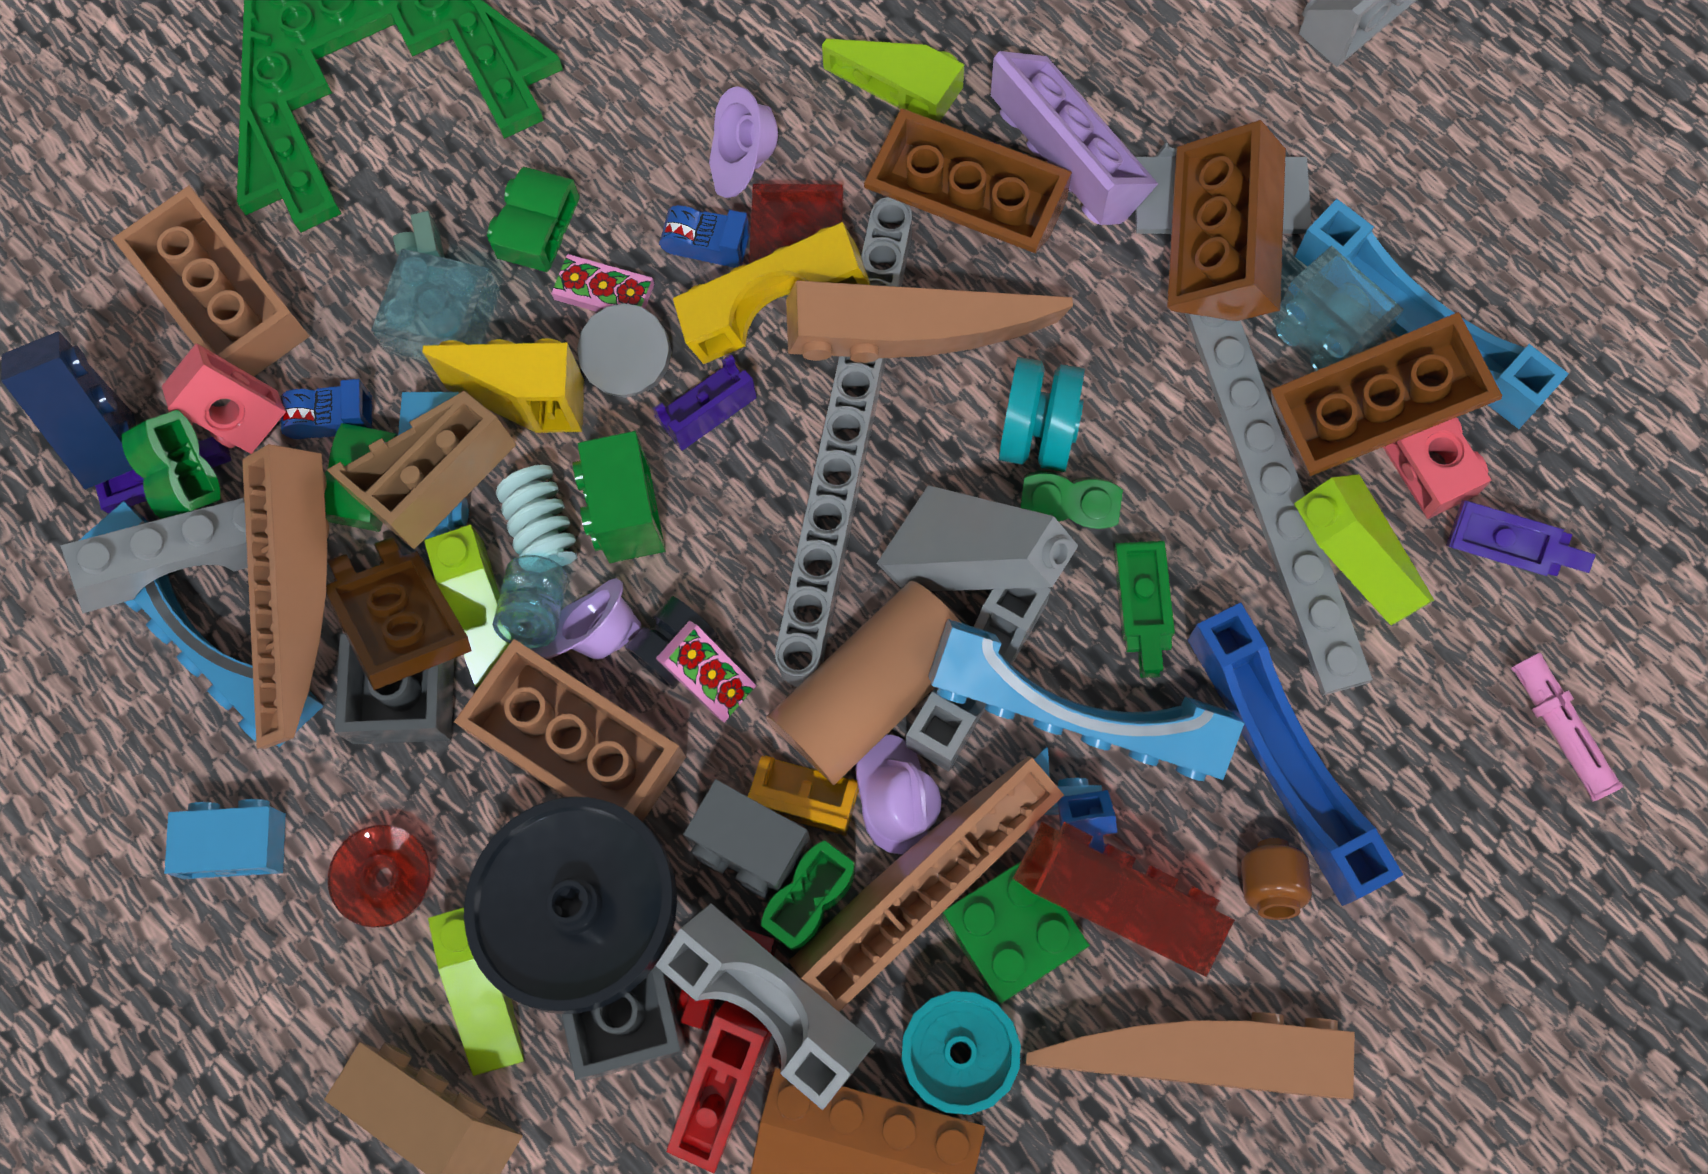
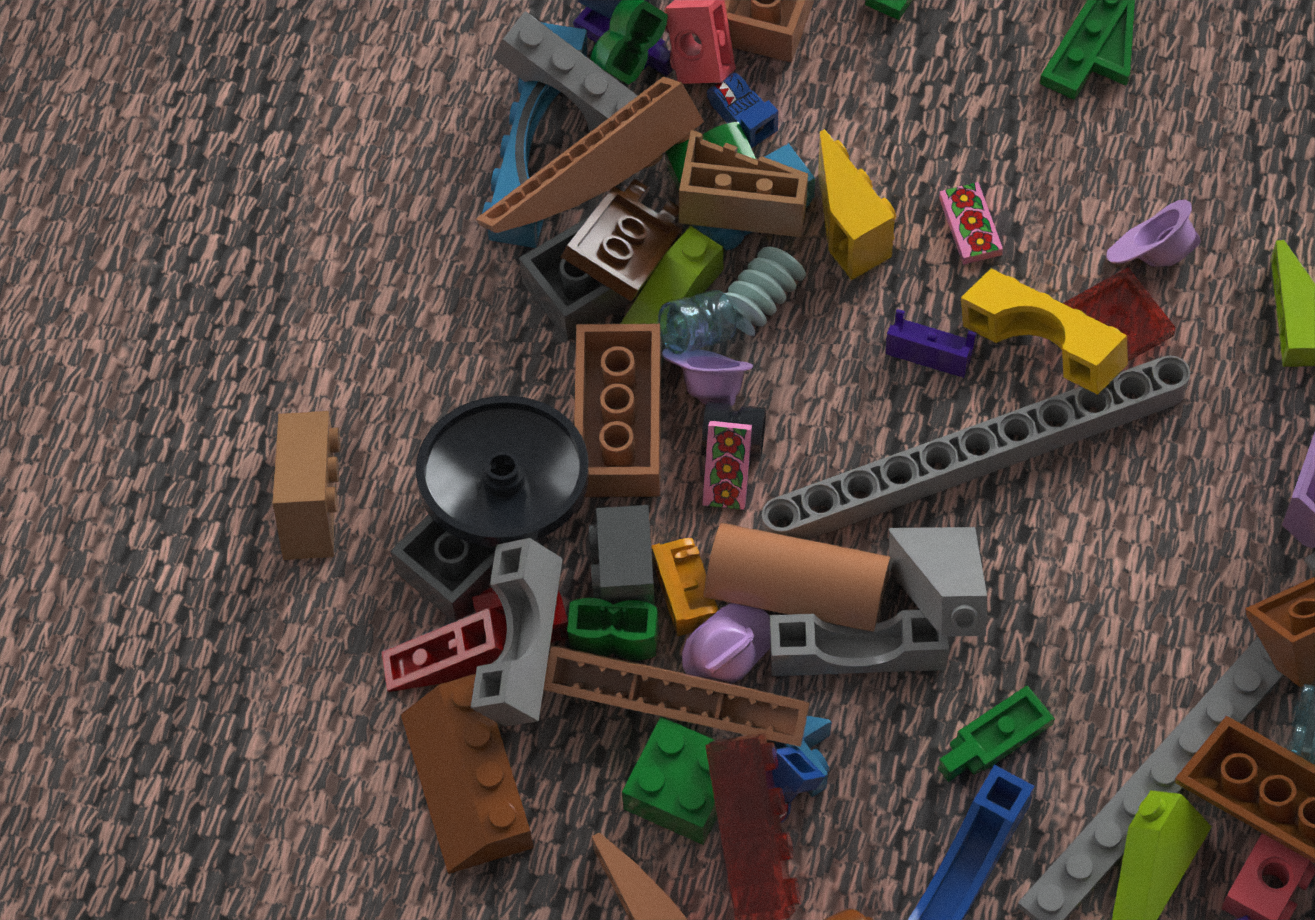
camera: 55 degrees right, 10 degrees down
dark azure brick [164,799,286,879] -> none
clear red dish [328,825,431,928] -> none
clear light blue brick [371,248,501,362] -> none
sand green tile [393,211,447,274] -> none
lime slope [428,908,525,1076] -> none
green brick [487,166,580,272] -> none
green brick [572,431,666,564] -> none
light grey tile [577,303,672,398] -> none
blue leg [659,205,751,268] -> none
nougat slope [786,281,1073,363] -> none
dark orange slope [864,108,1072,254] -> none
teal wheel [902,991,1021,1115] -> none
dark azure arch [928,619,1244,781] -> none
teal wheel [998,357,1085,472] -> none
green brick [1020,471,1123,529] -> none

